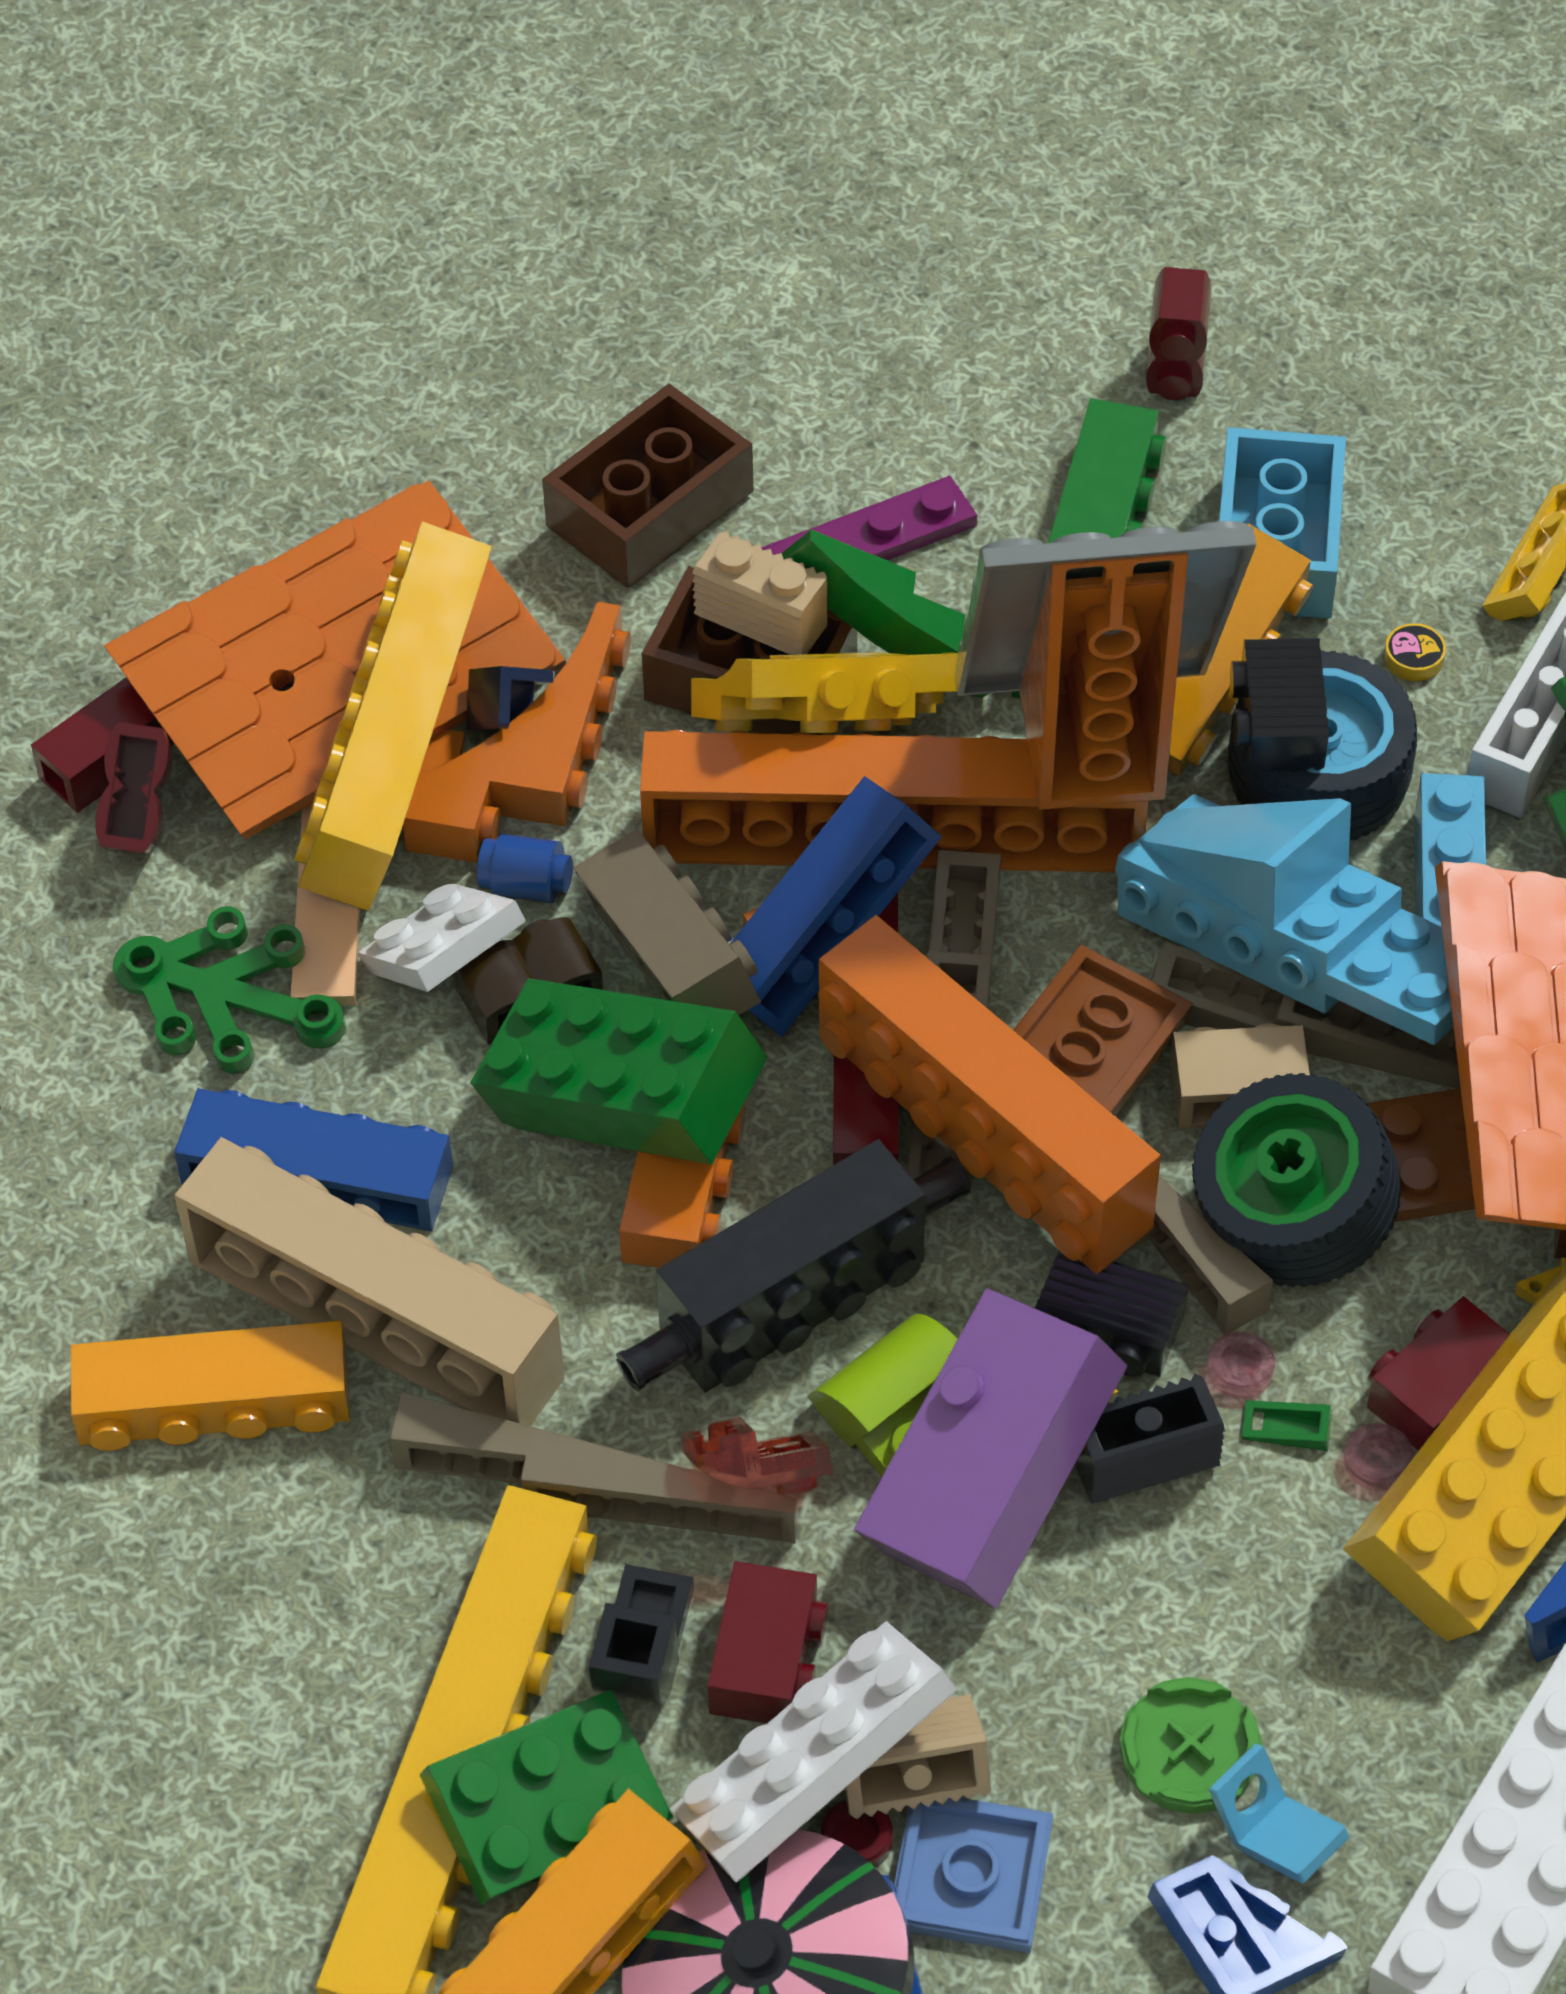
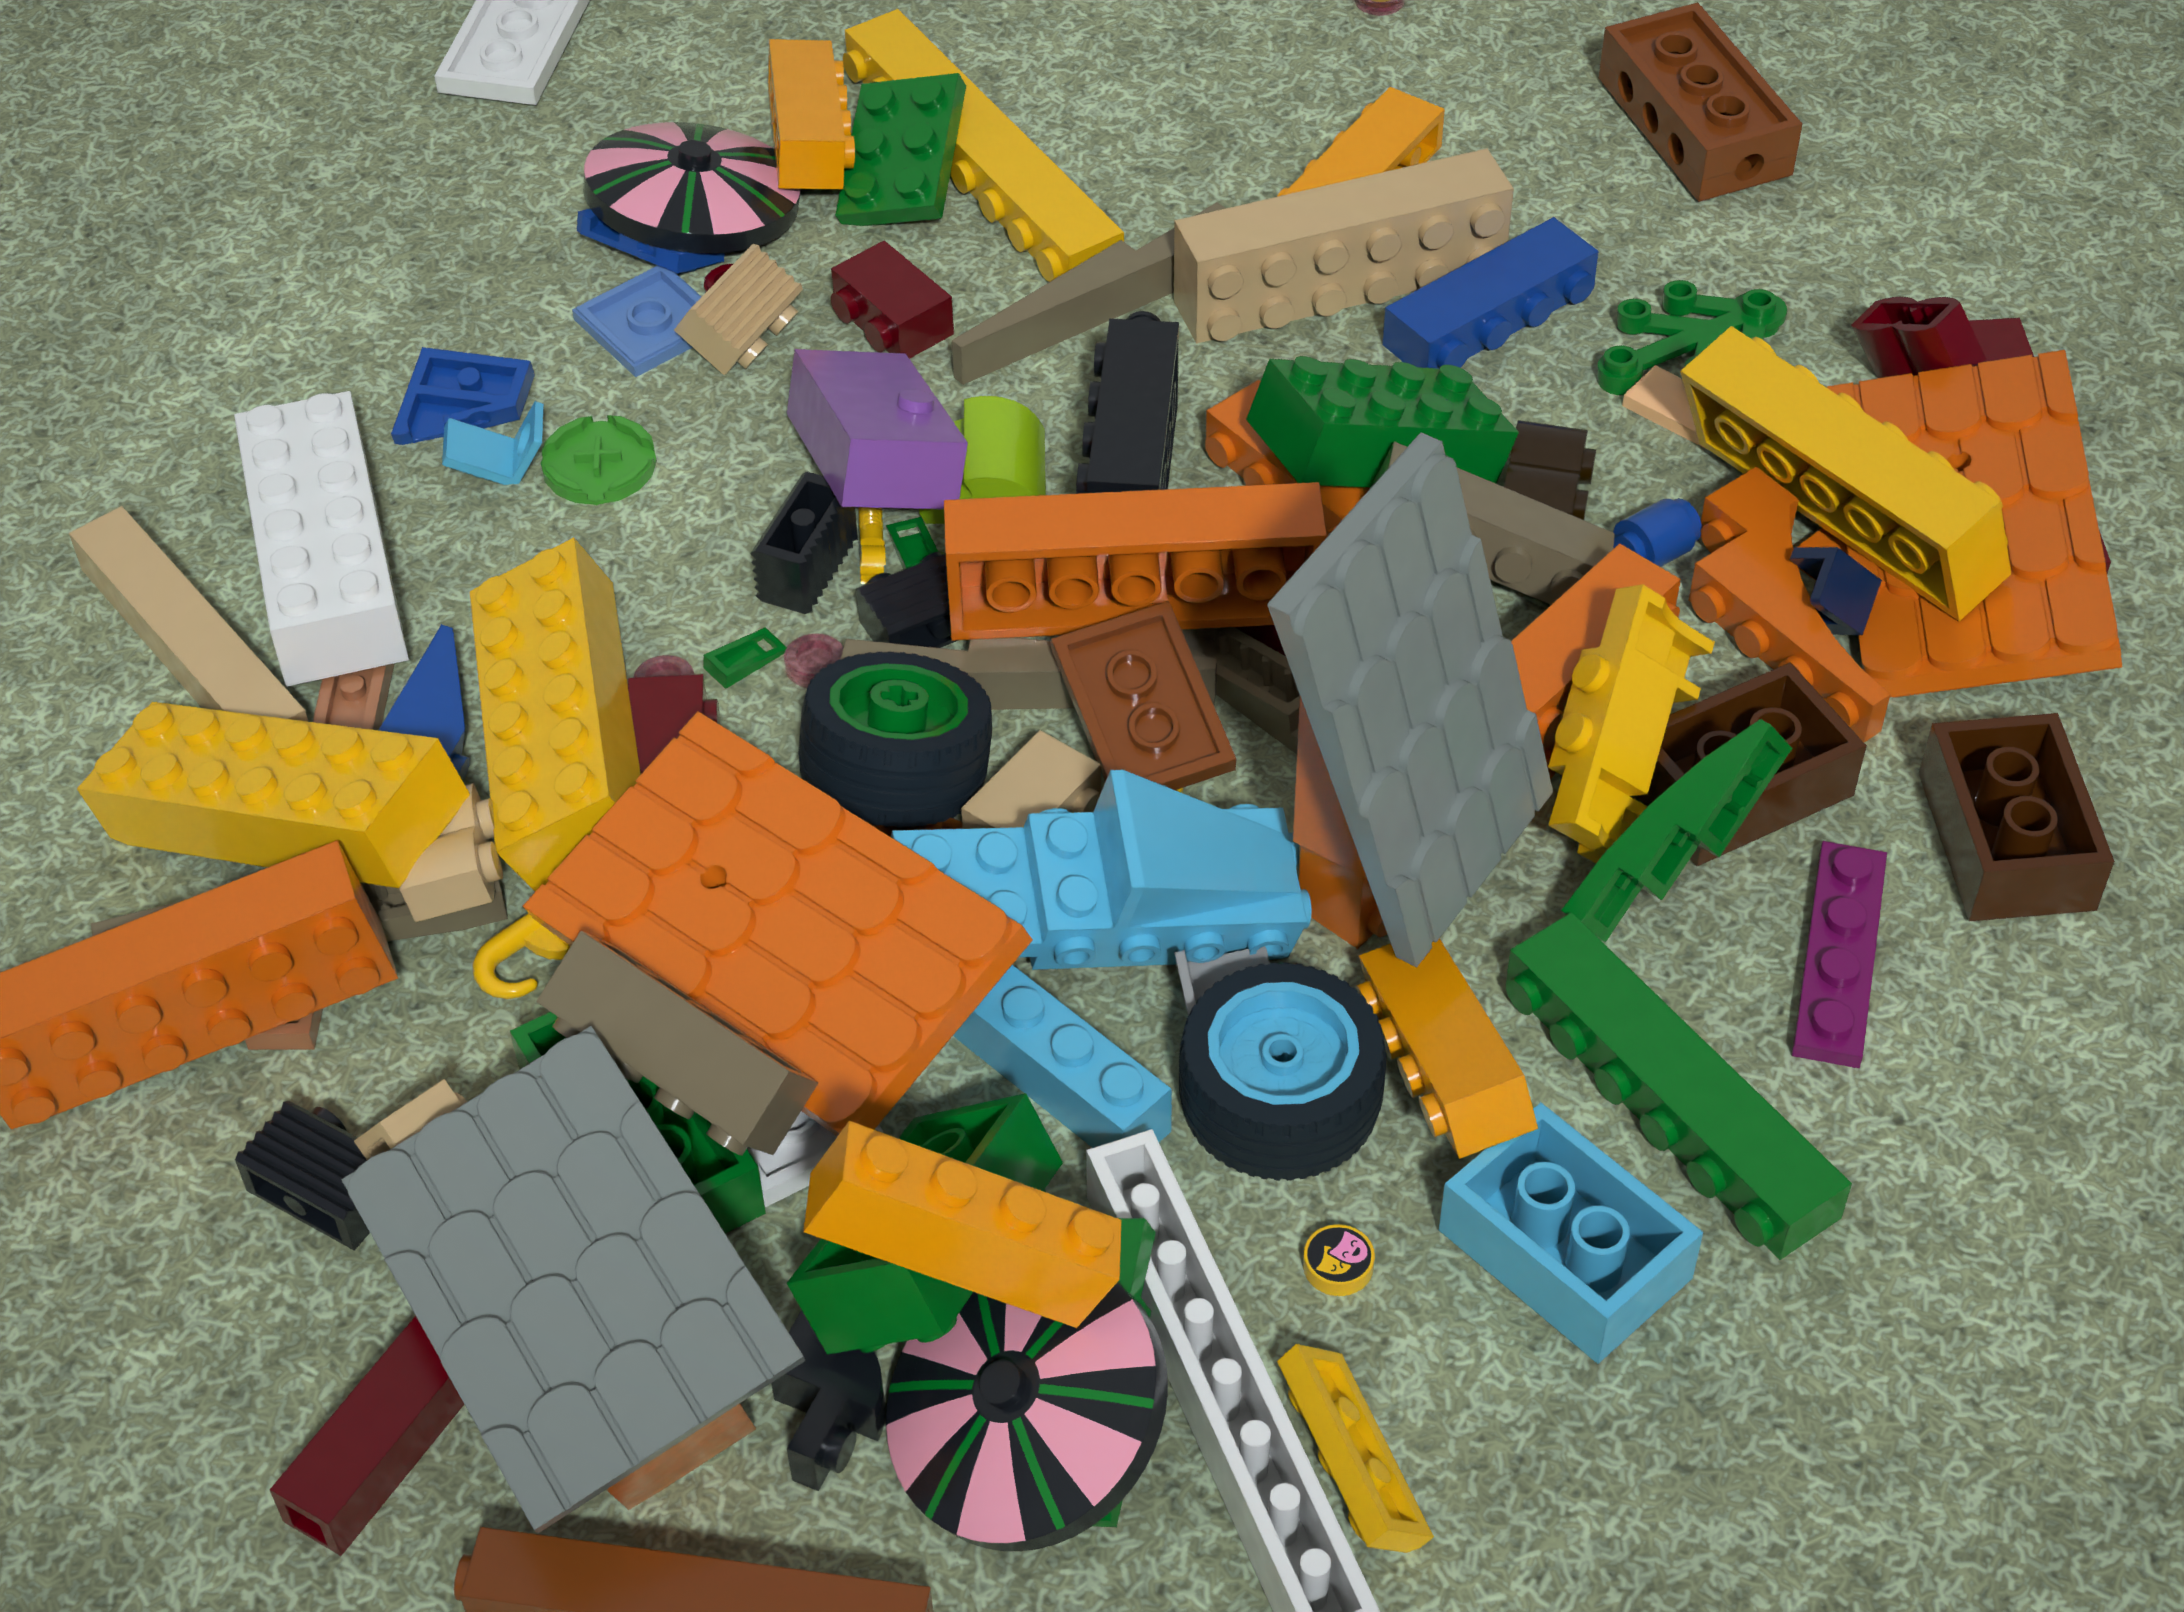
camera: 130 degrees right, 5 degrees down
white plate [357,884,526,992] -> none
black brick [589,1564,694,1704] -> none
white plate [670,1621,958,1883] -> none
clear red slope [680,1417,833,1494] -> none
tan brick [692,531,827,655] -> none
dark red brick [1146,267,1212,400] -> none
black brick [1230,638,1329,772] -> none

